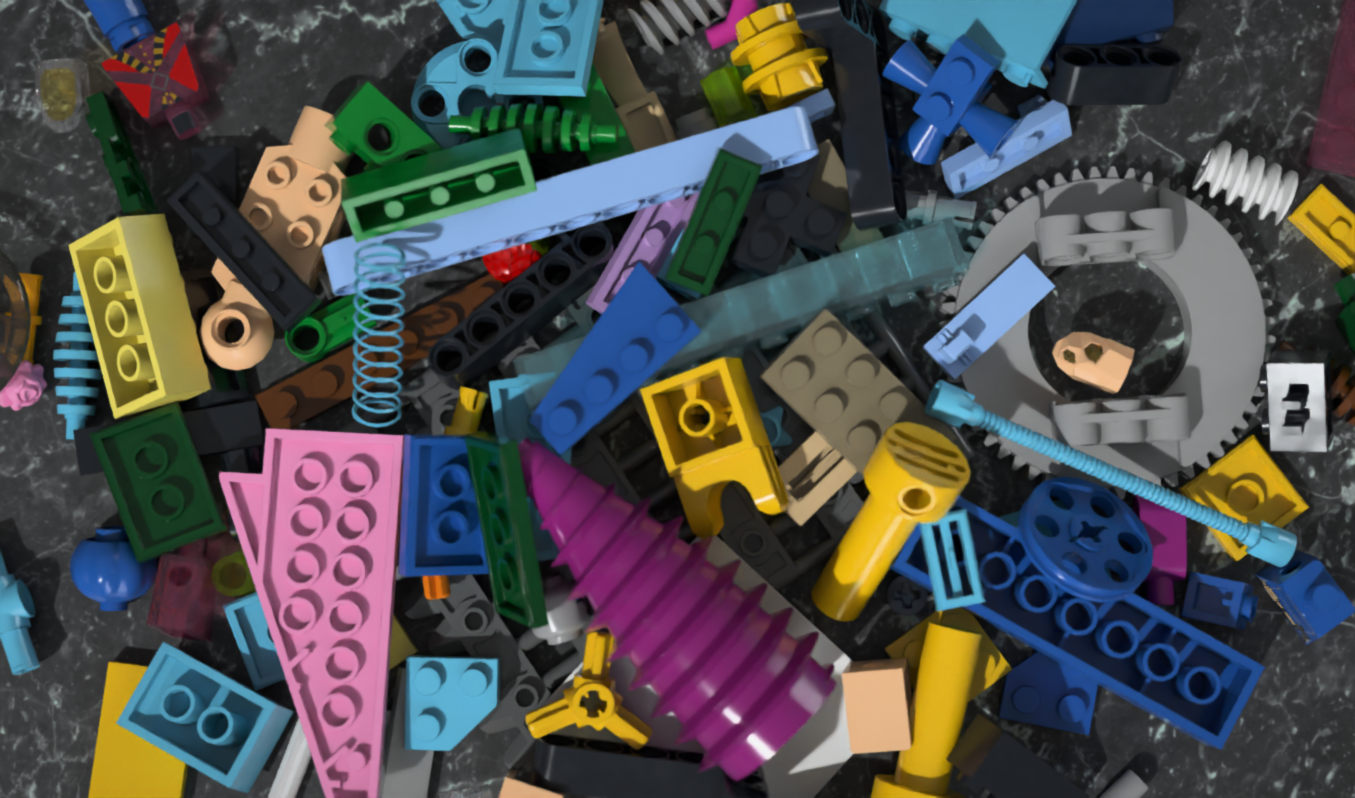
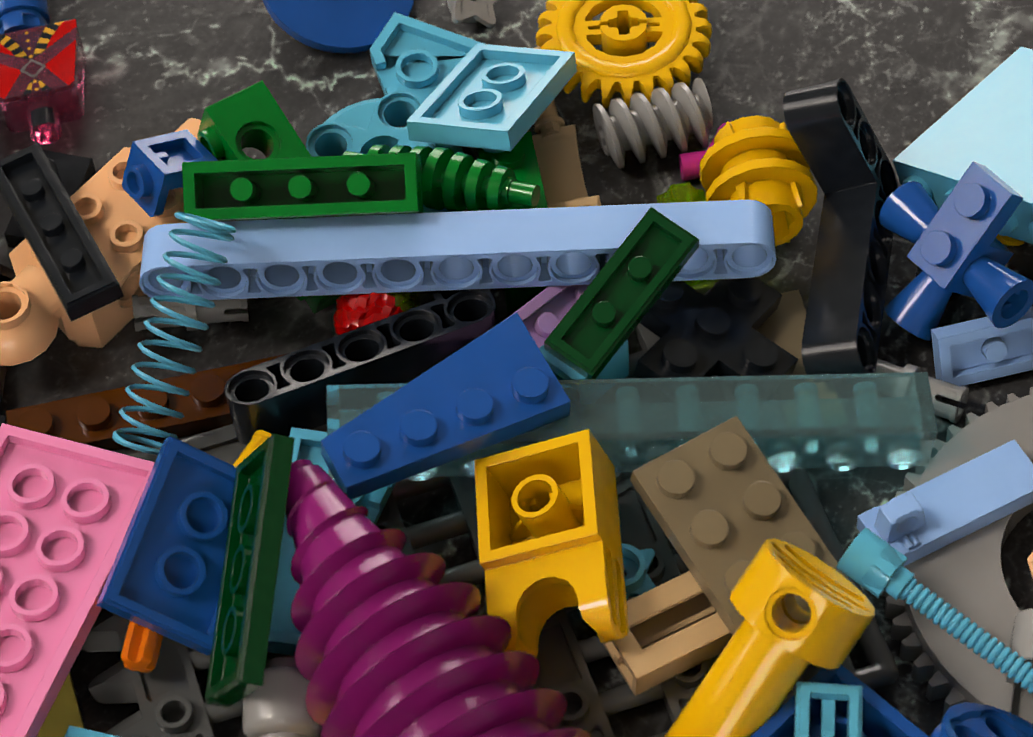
camera: 15 degrees right, 30 degrees down
green piece [285,293,377,363] -> none
light blue tile [786,88,835,124] -> none
none -> blue bracket [122,129,218,217]

